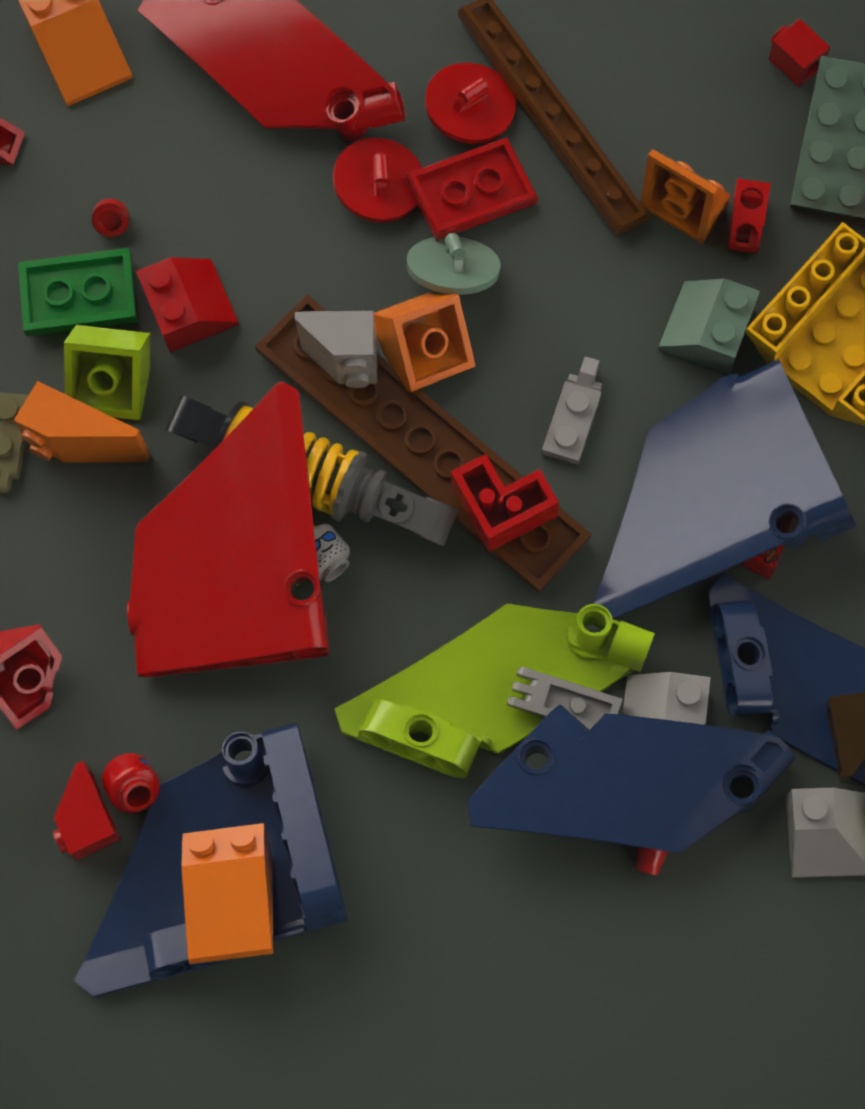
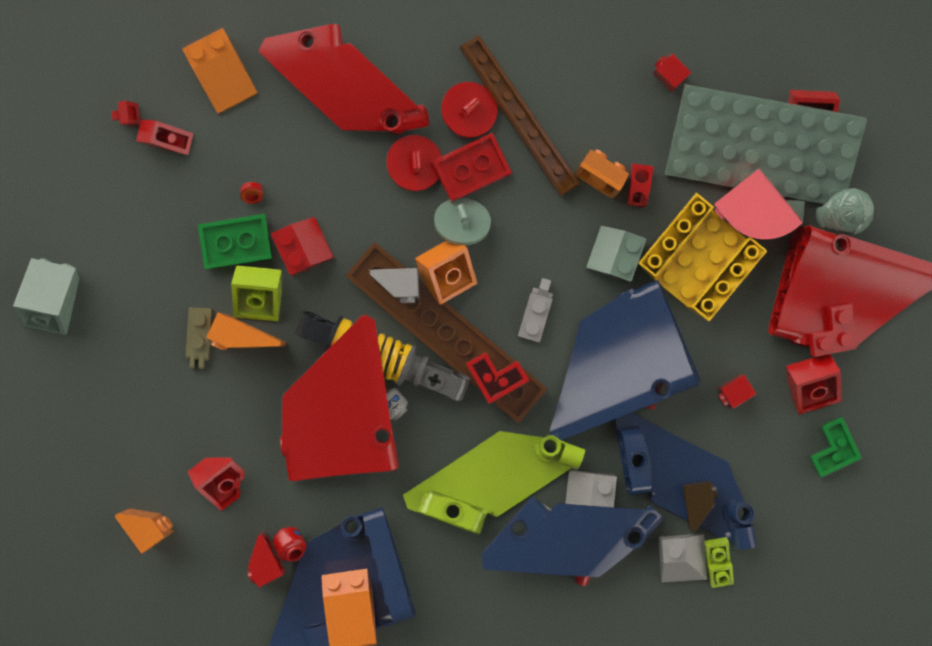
camera: 10 degrees left, 15 degrees up
light grey hinge [507,667,622,730] -> none

